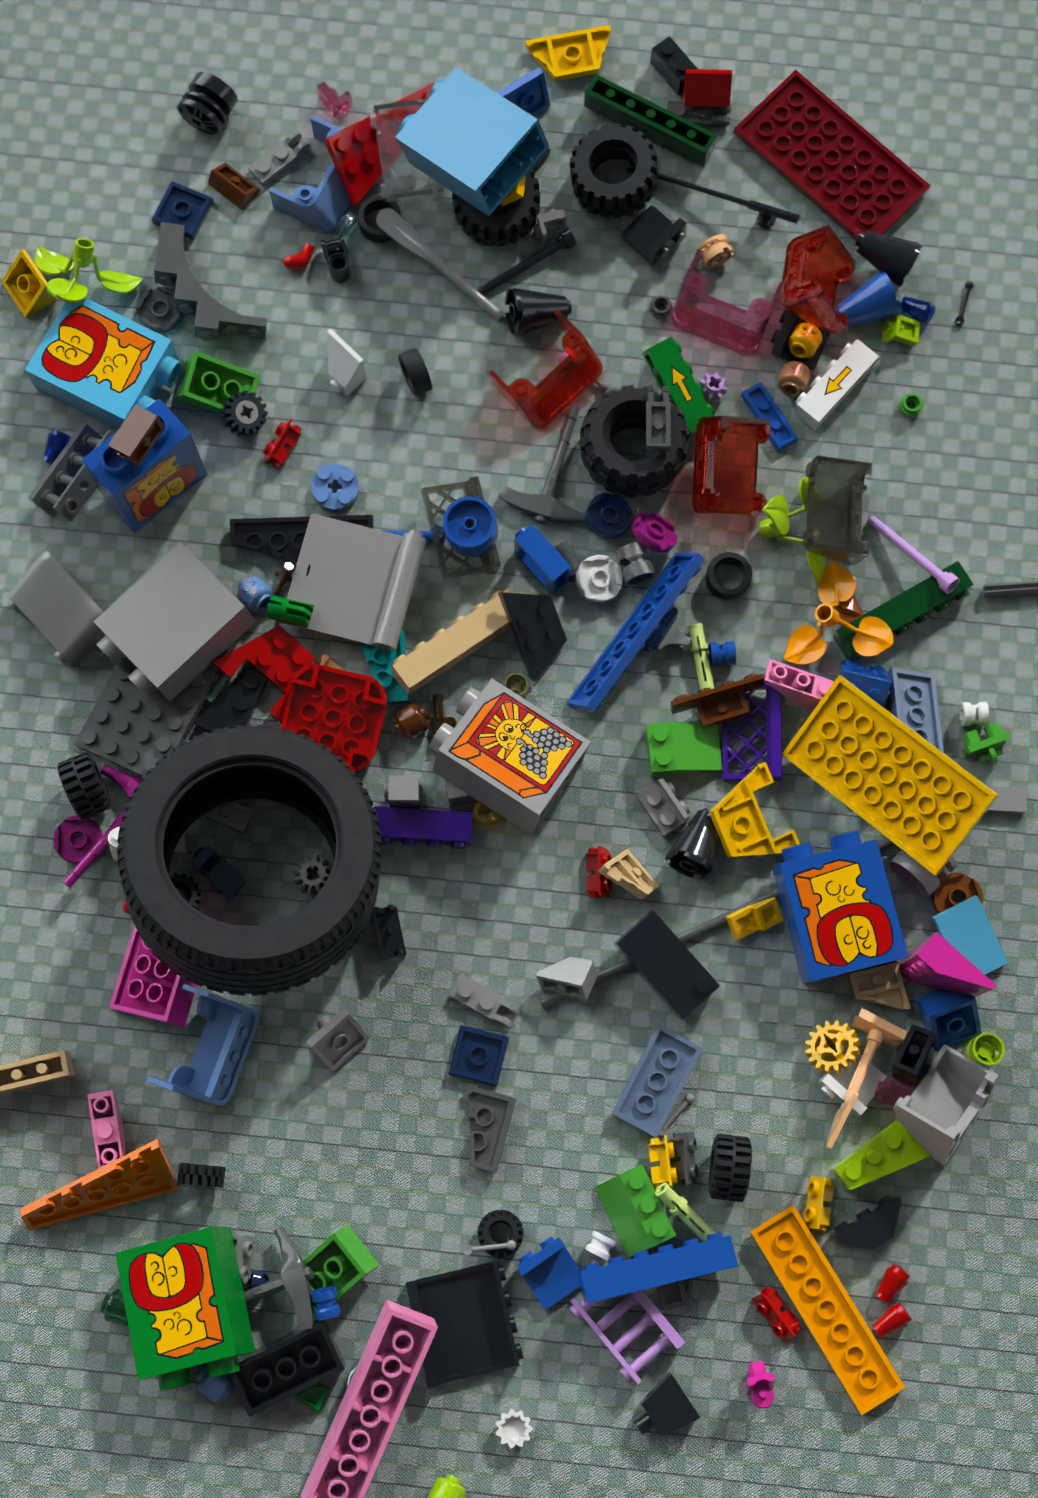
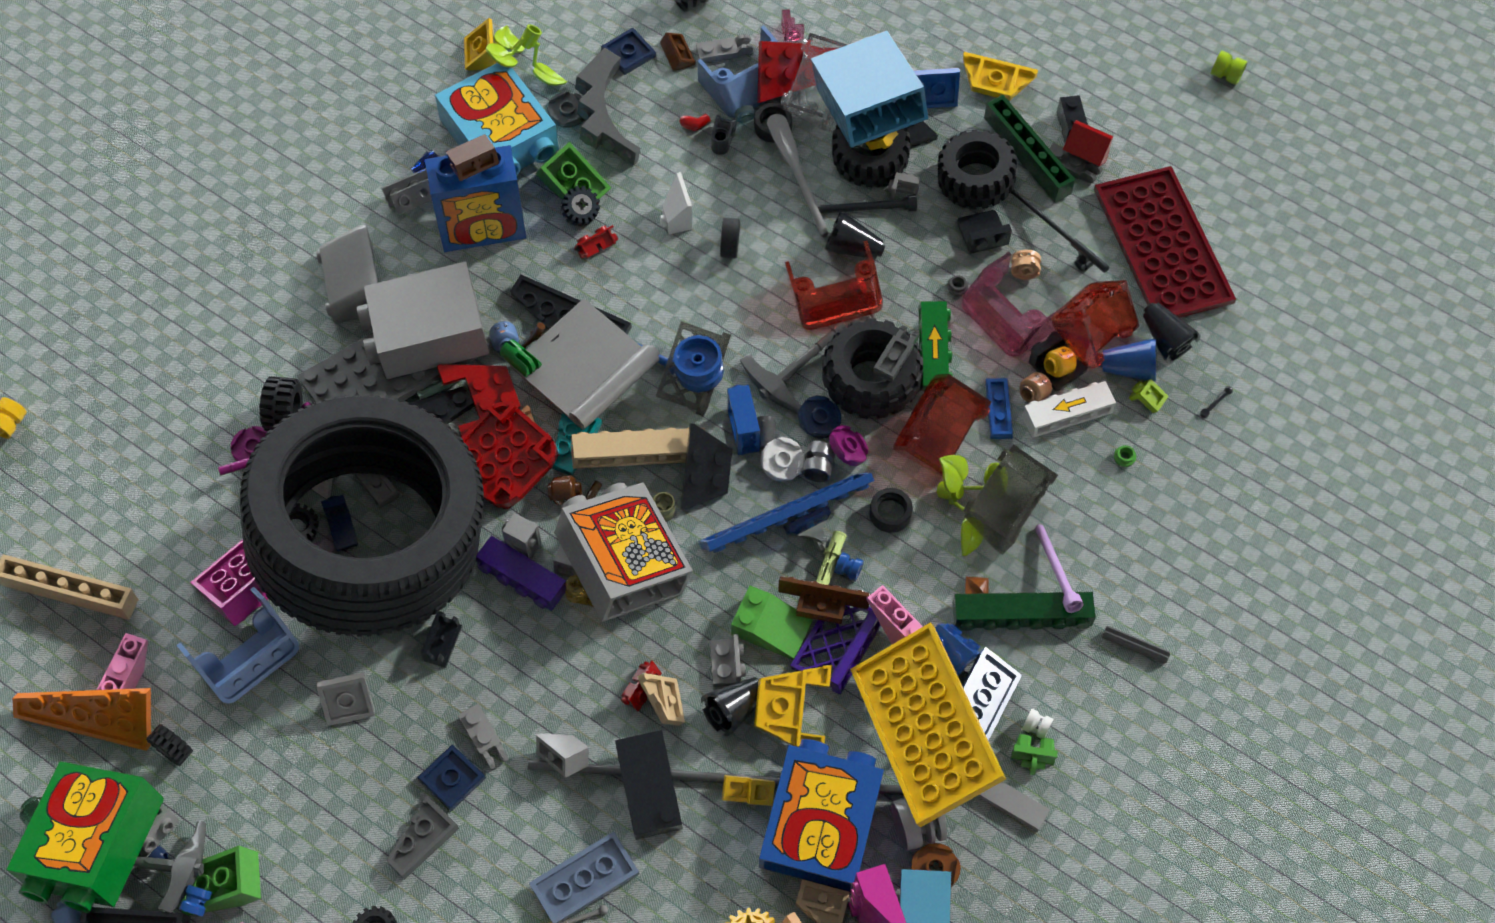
camera: 30 degrees right, 15 degrees down
medium blue plate [311,464,359,512] -> none
lavender gear [699,372,728,403] -> none
light orange plant [784,561,894,665] -> none
clear blue cone [900,296,936,324] -> none

